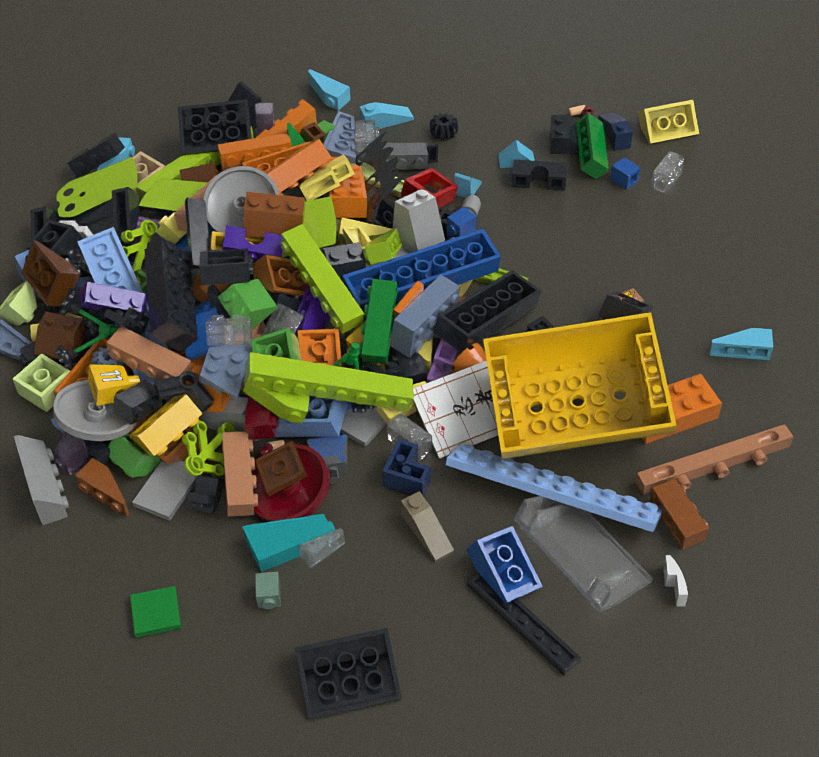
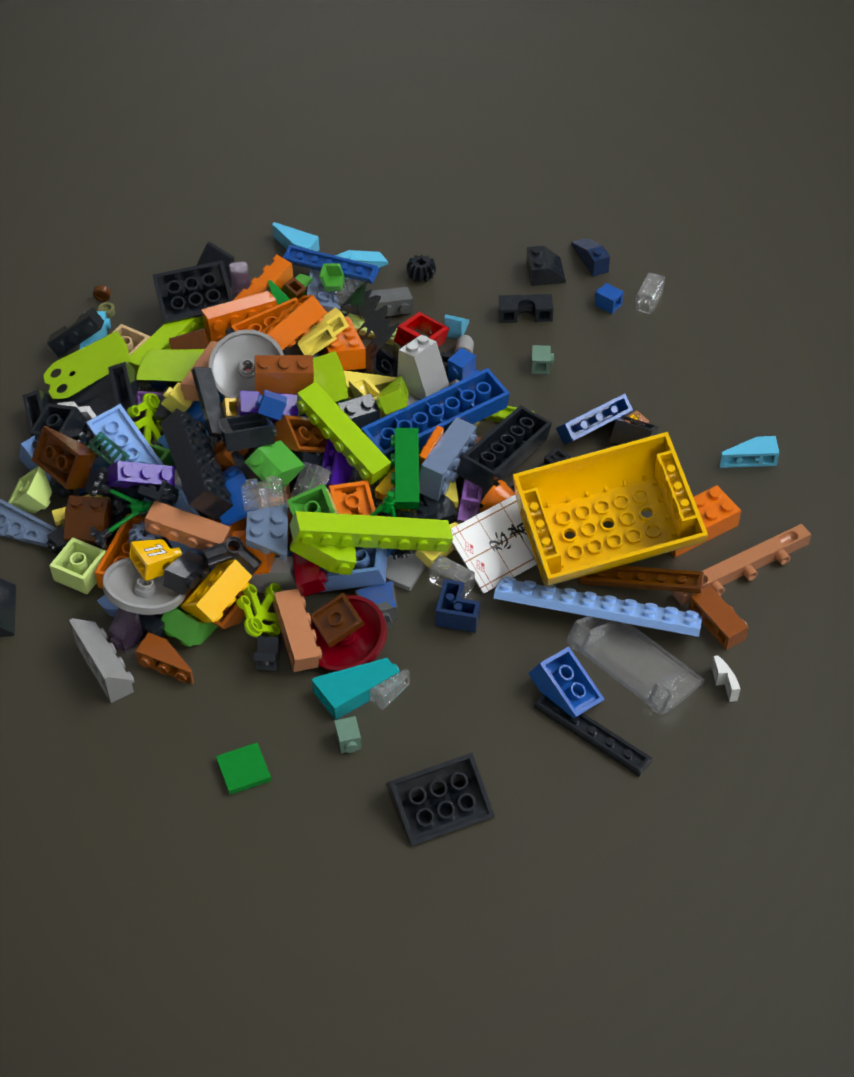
camera: 10 degrees left, 0 degrees up
light grey tile [132,461,203,521] -> none
arm [258,440,284,457] -> none
dark tan slope [401,491,454,562] -> none
black piece [427,144,439,163] -> none
medium azure slope [498,140,535,168] -> none
arm [568,105,594,117] -> none
green brick [576,113,609,180] -> none
light yellow slope [638,100,699,144] -> none
none -> clear green slope [87,431,130,465]
none -> reddish brown tile [93,285,111,301]
none -> olive tile [97,302,116,318]
none -> blue brick [255,389,287,420]
none -> blue tile [283,245,380,284]
none -> bright green panel [320,263,345,291]
none -> sand green brick [531,345,554,374]
none -> brick [556,394,633,445]
none -> reddish brown plate [579,566,704,593]

